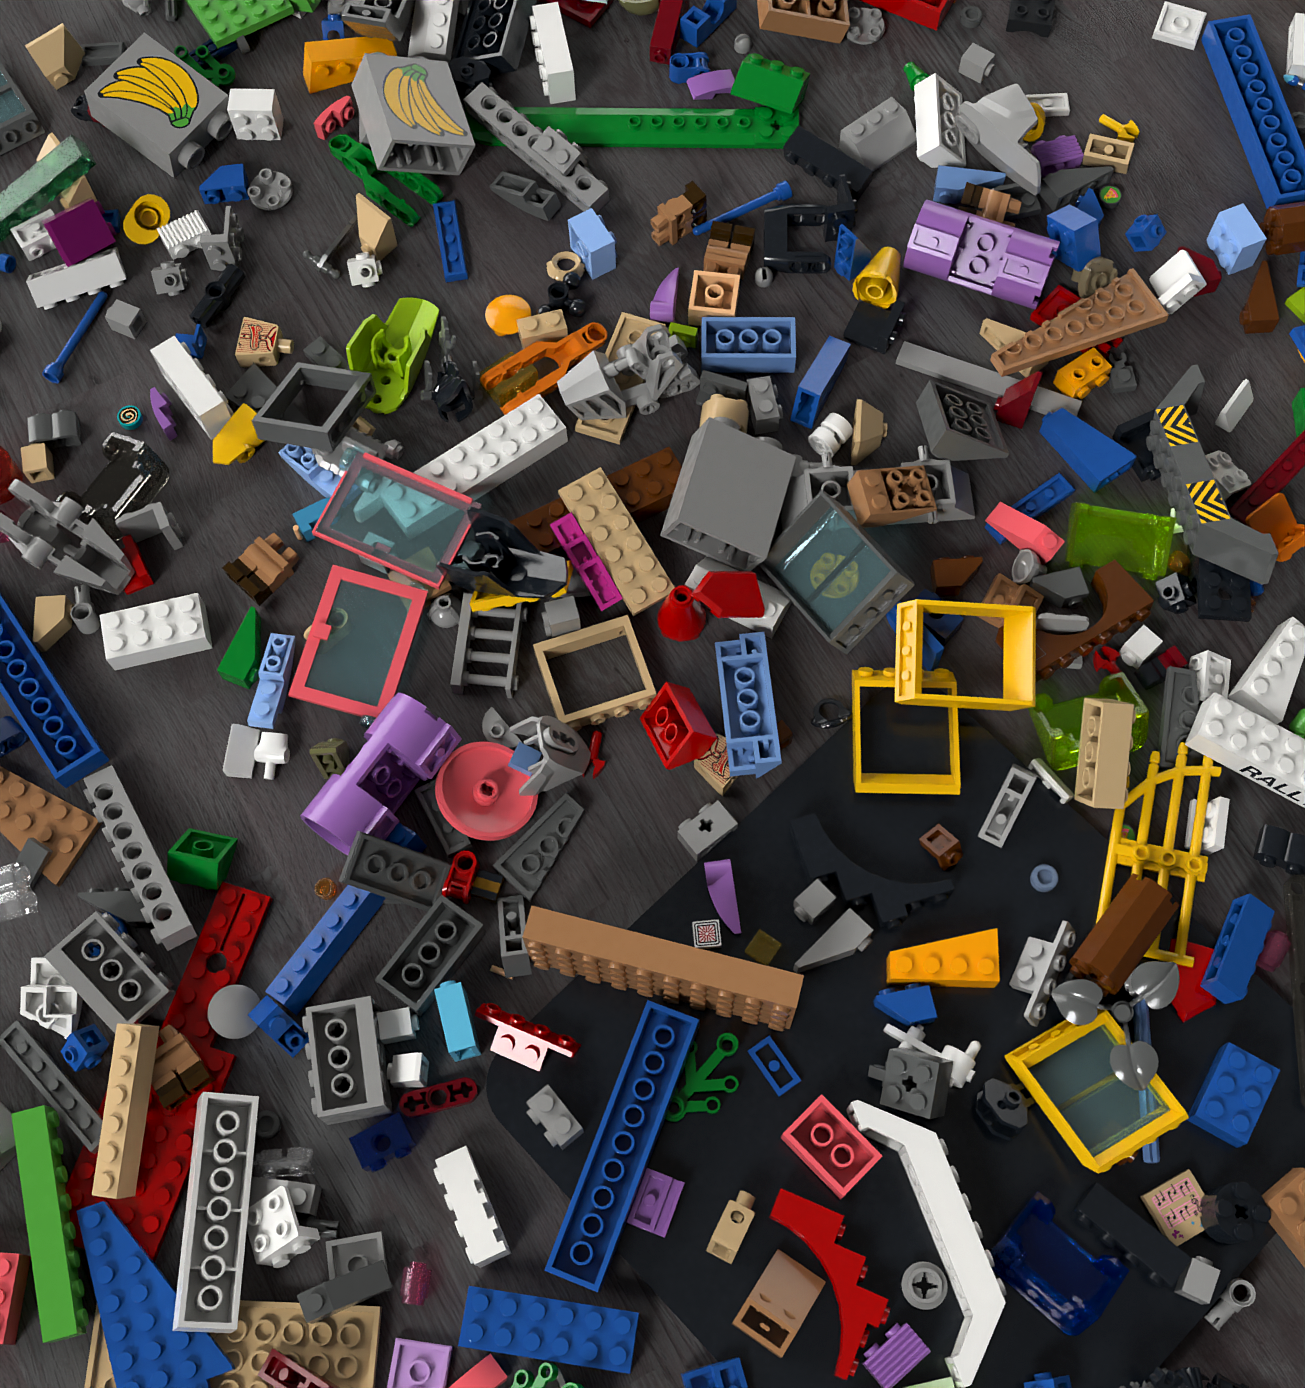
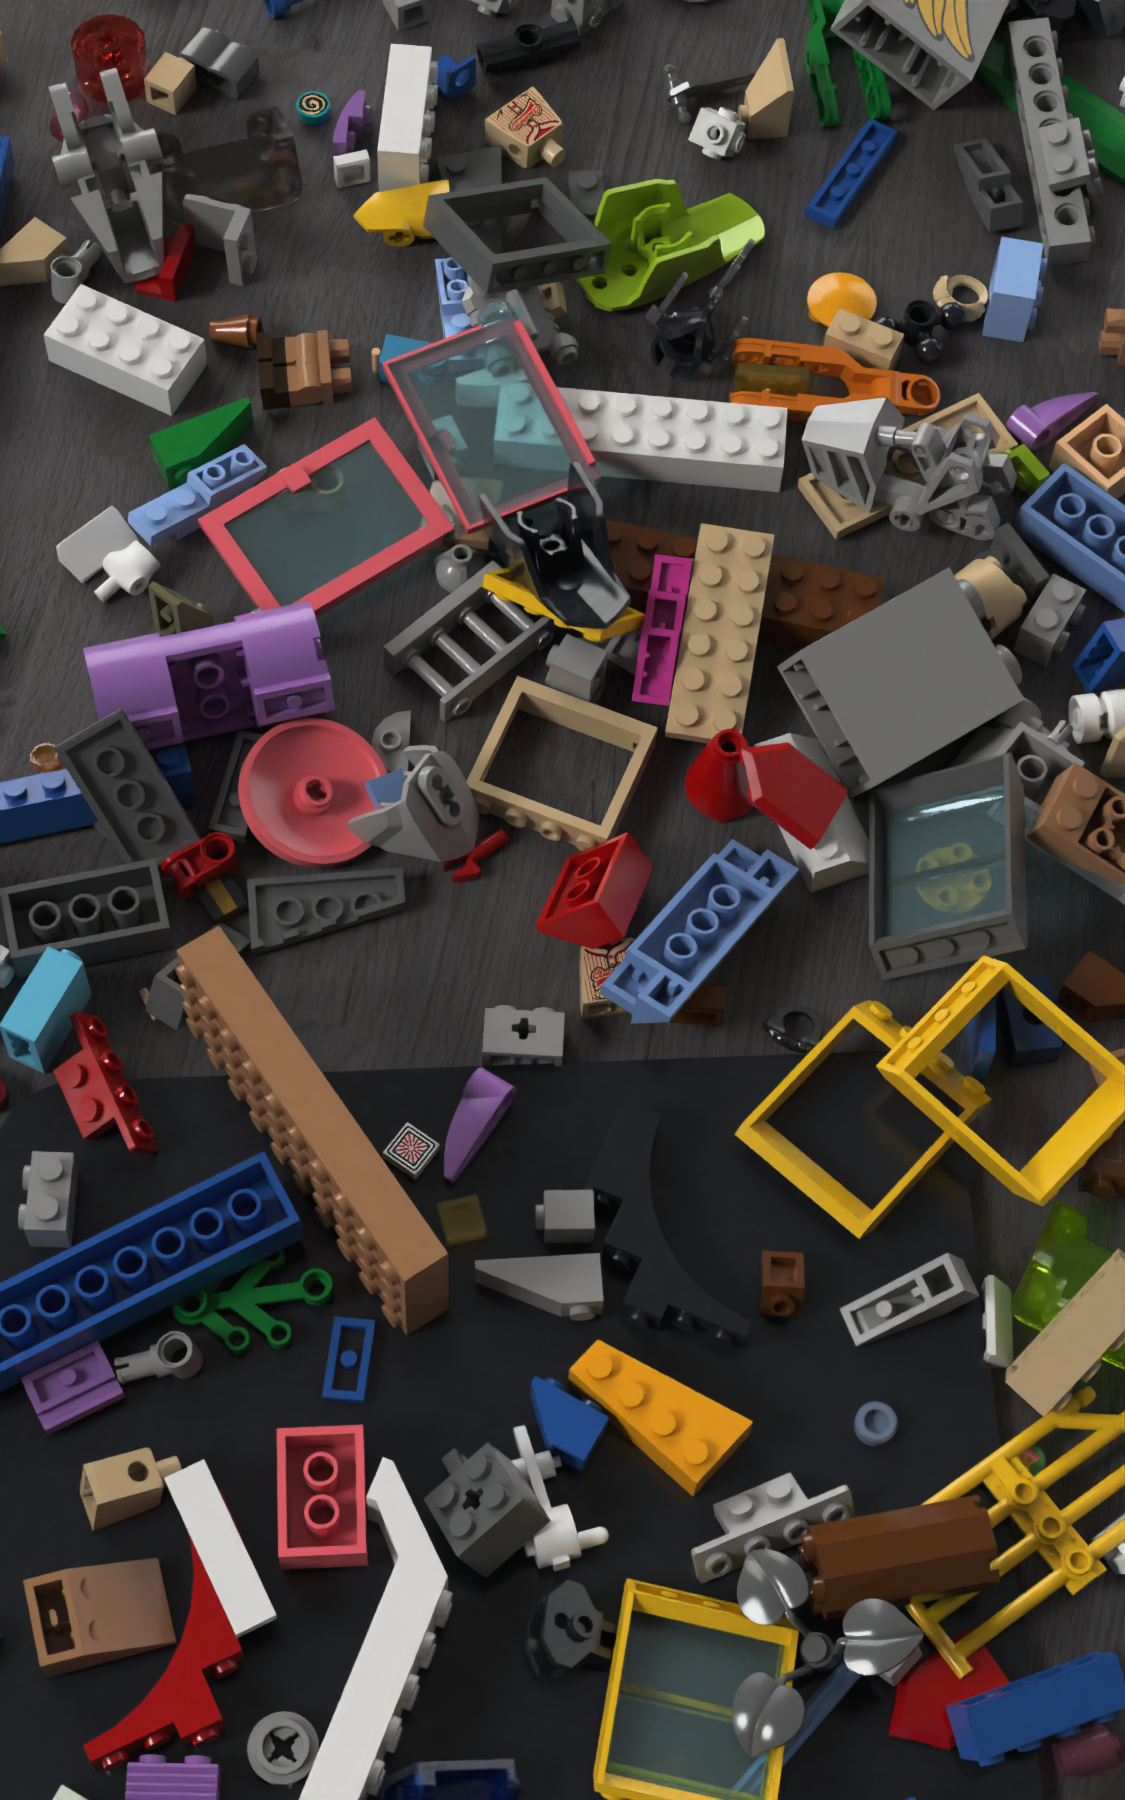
camera: 35 degrees right, 5 degrees down
none -> light grey pin [114,1331,203,1385]
none -> white tile [164,1459,277,1638]
none -> dark orange cone [209,313,264,349]
none -> white tile [333,149,371,188]

